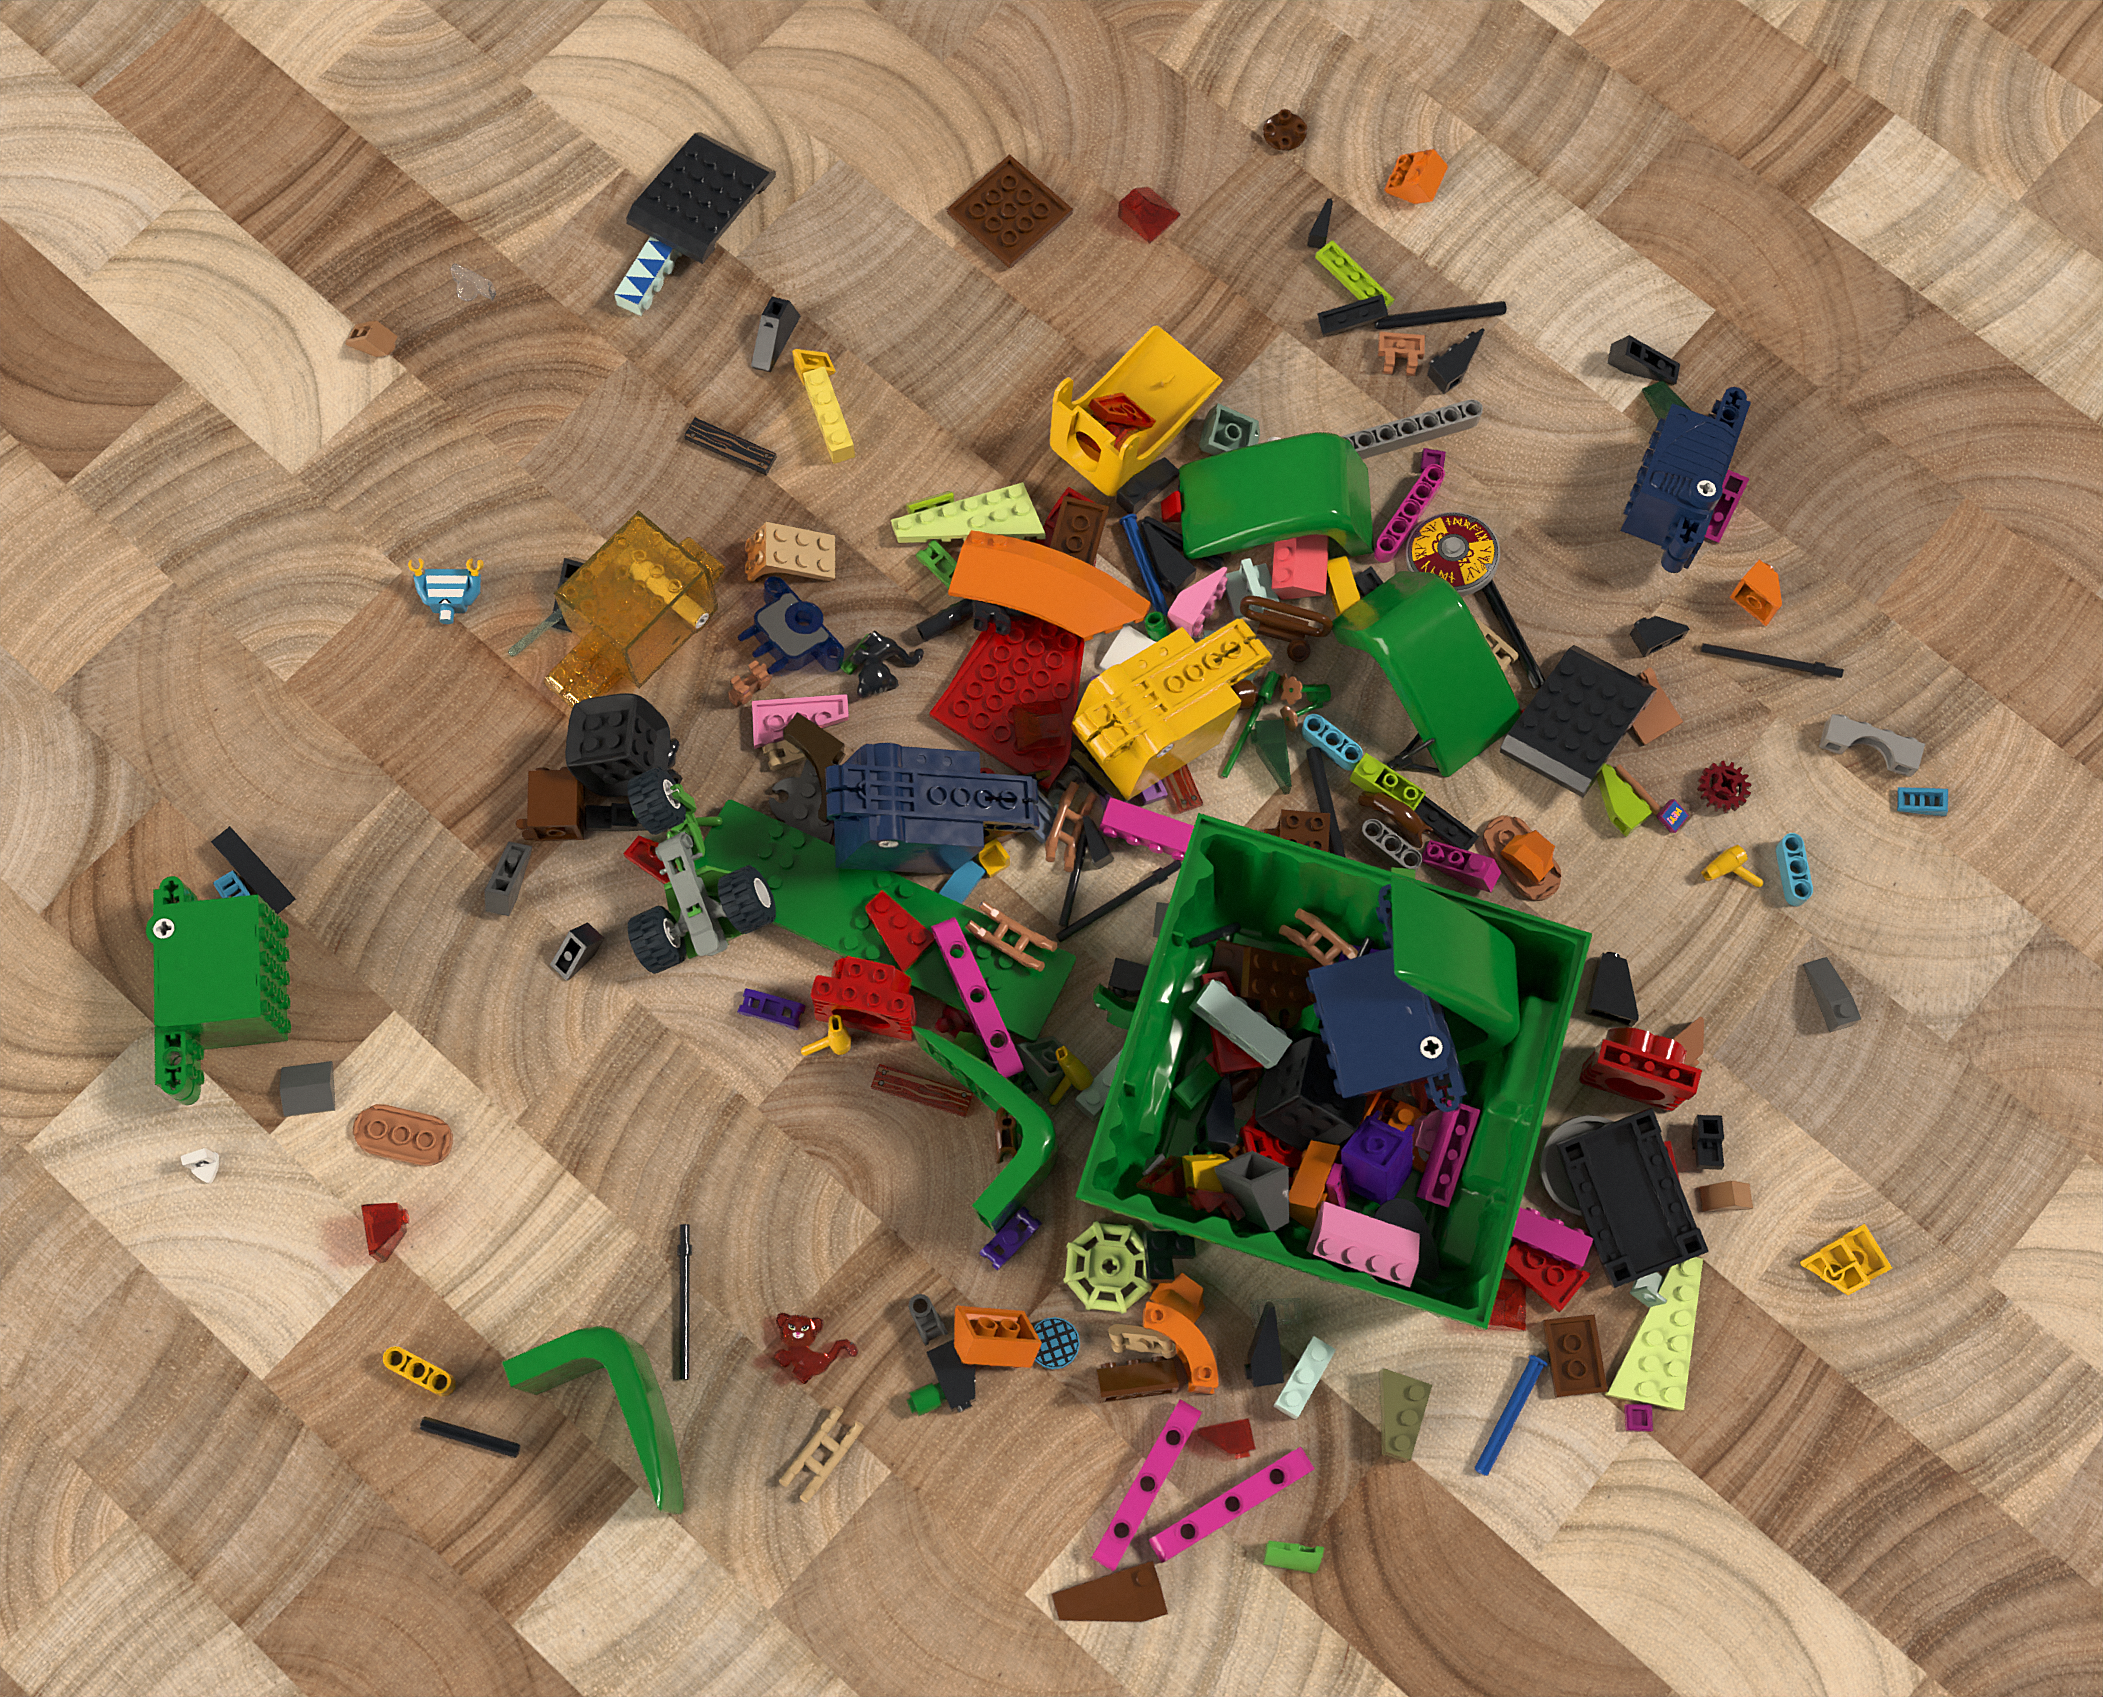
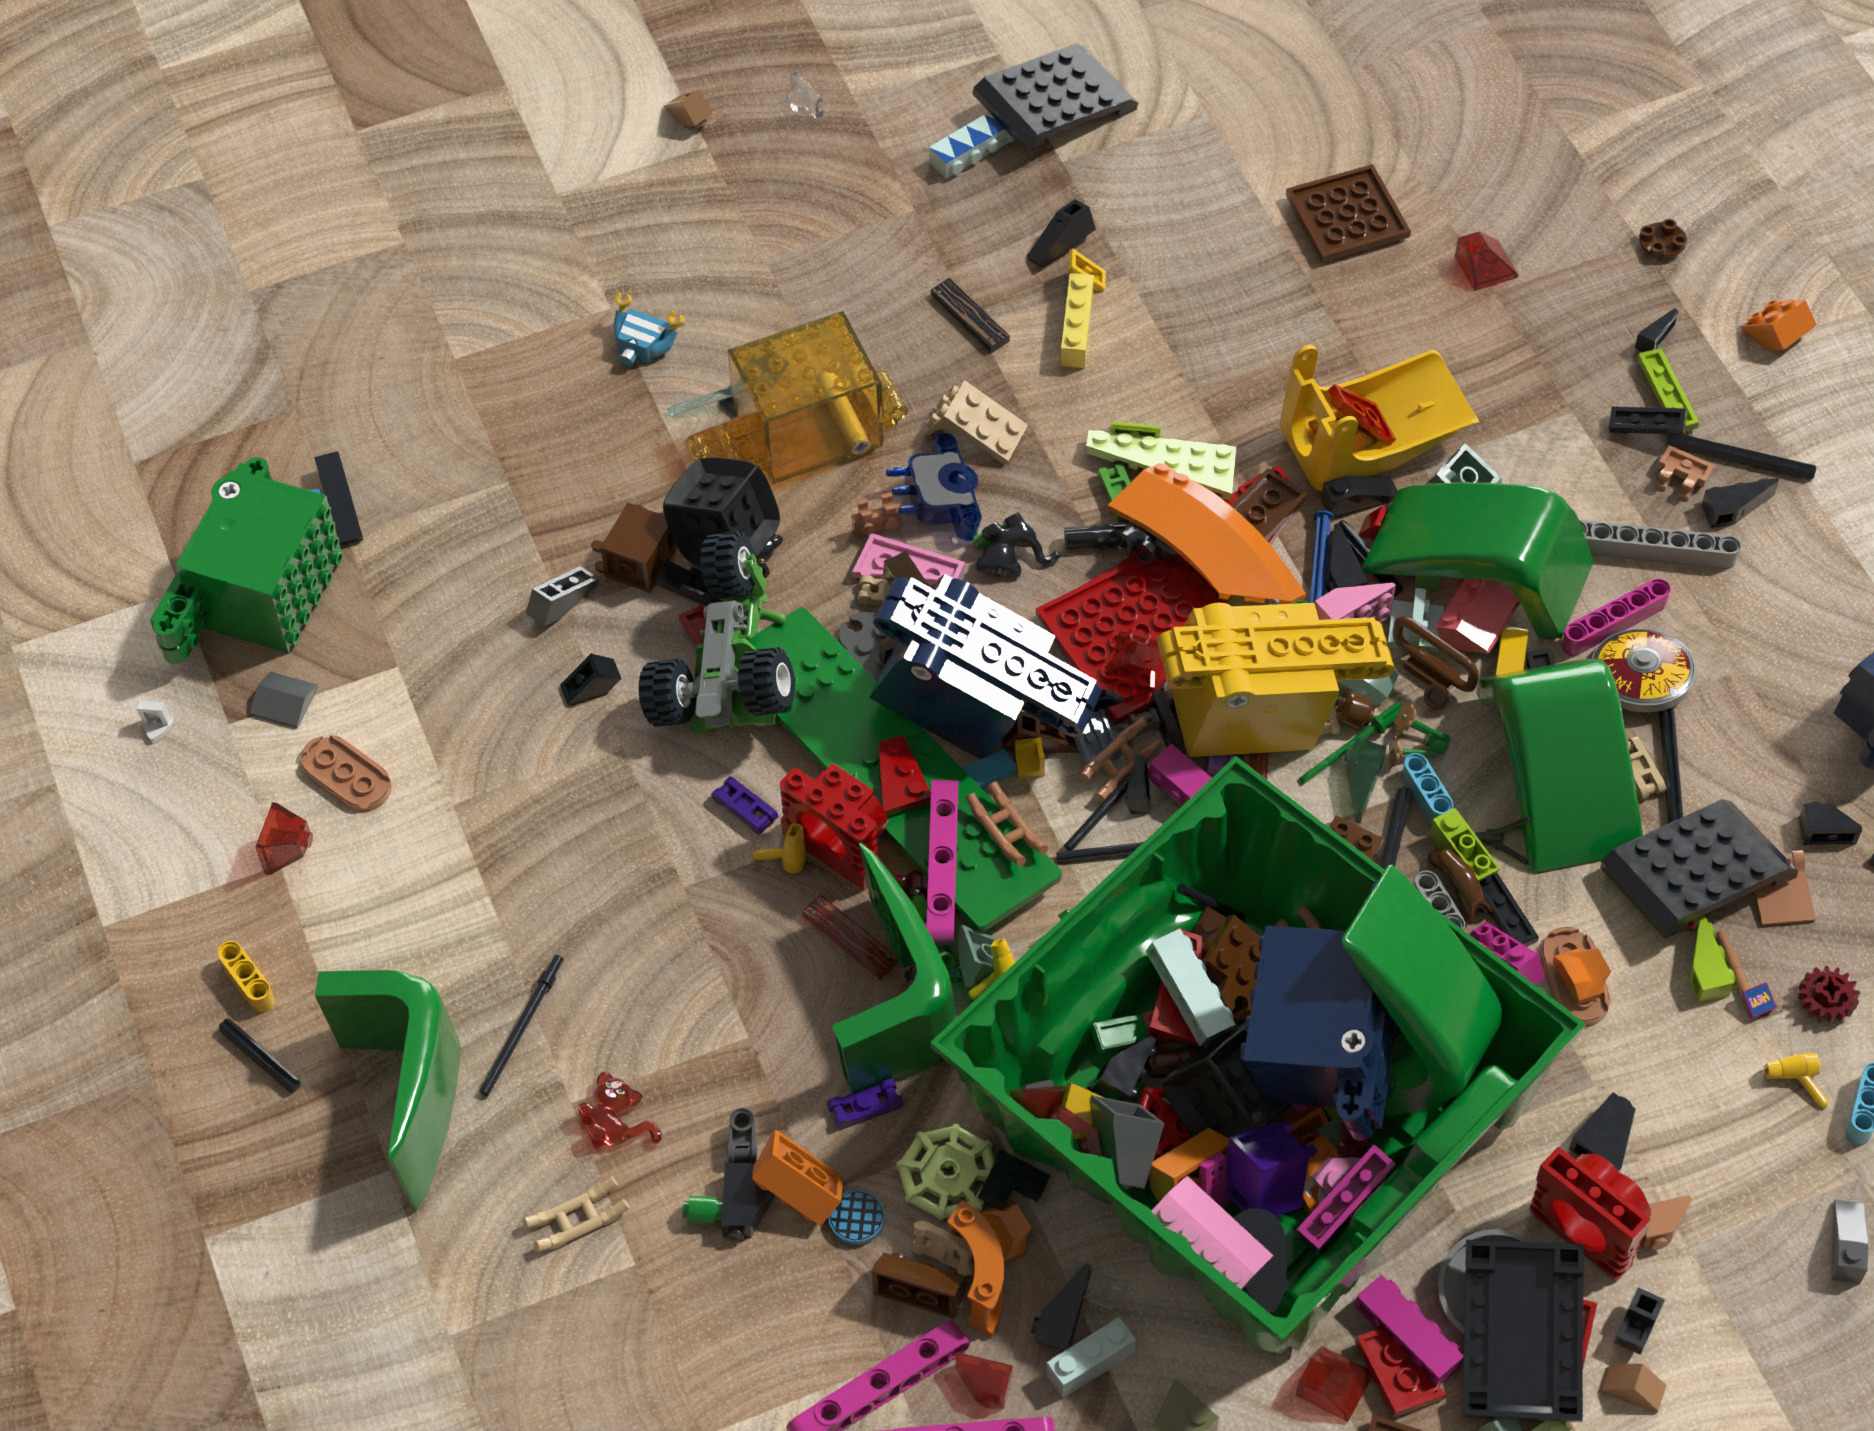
camera: 30 degrees right, 15 degrees down
magenta tile [1419,448,1446,473] -> none

